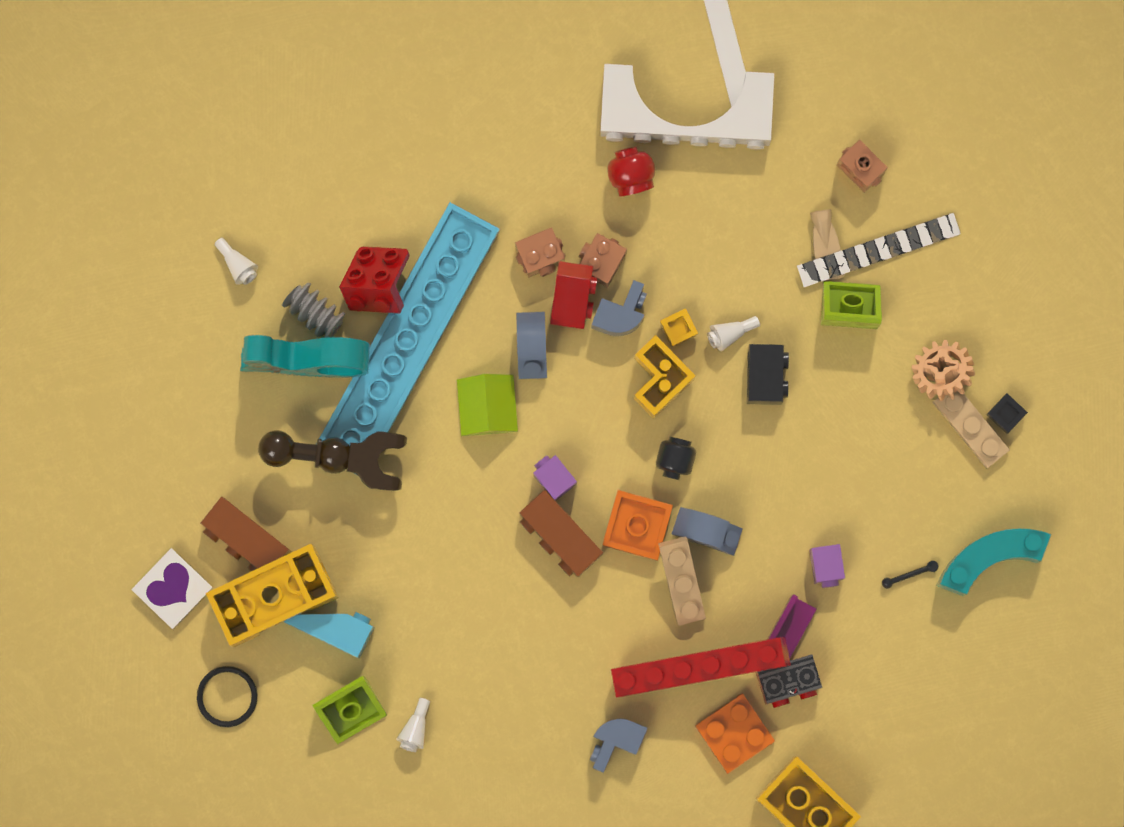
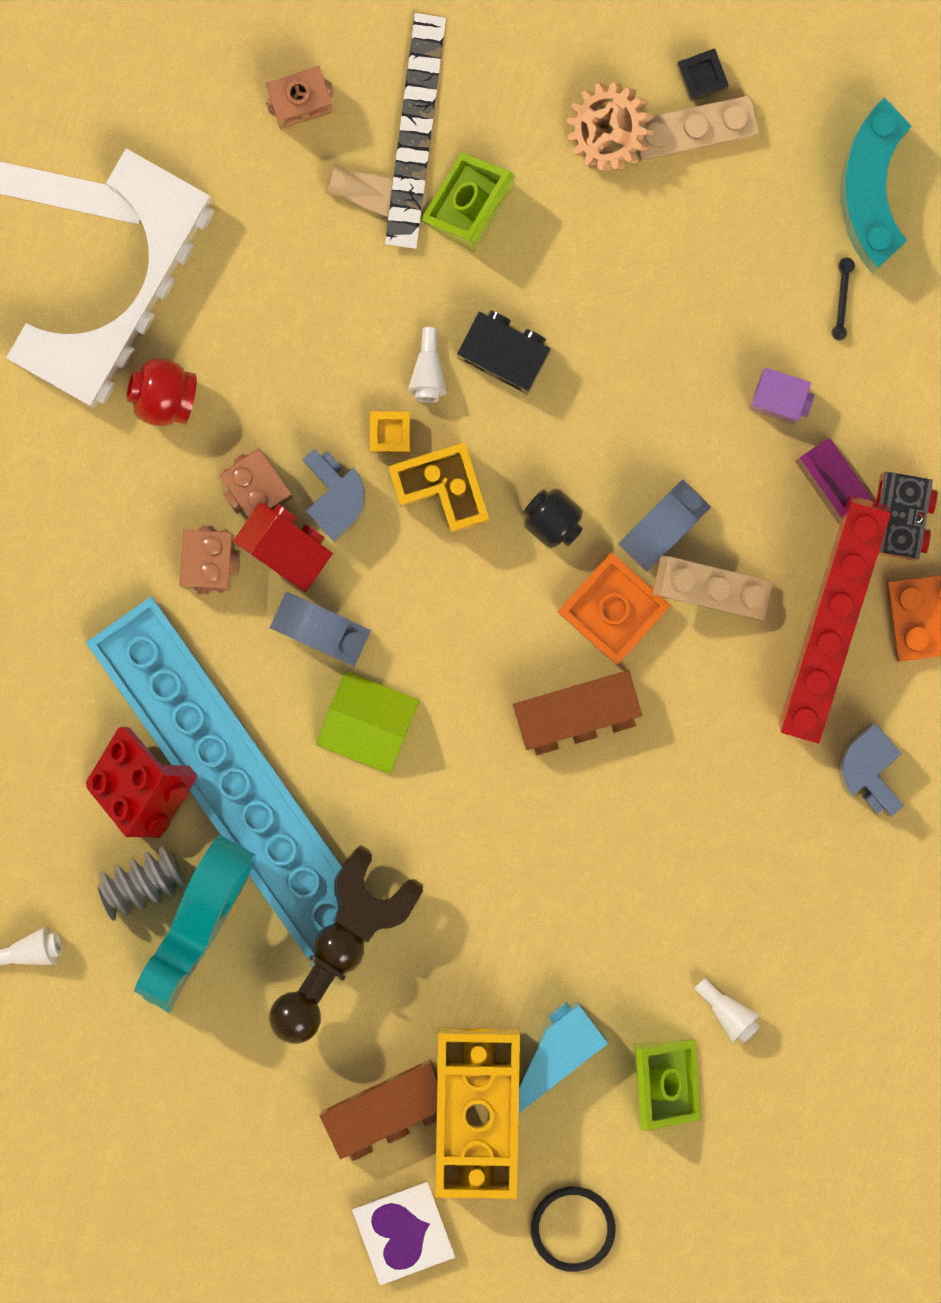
camera: 65 degrees left, 5 degrees up
medium lavender brick [533,455,577,501] -> none

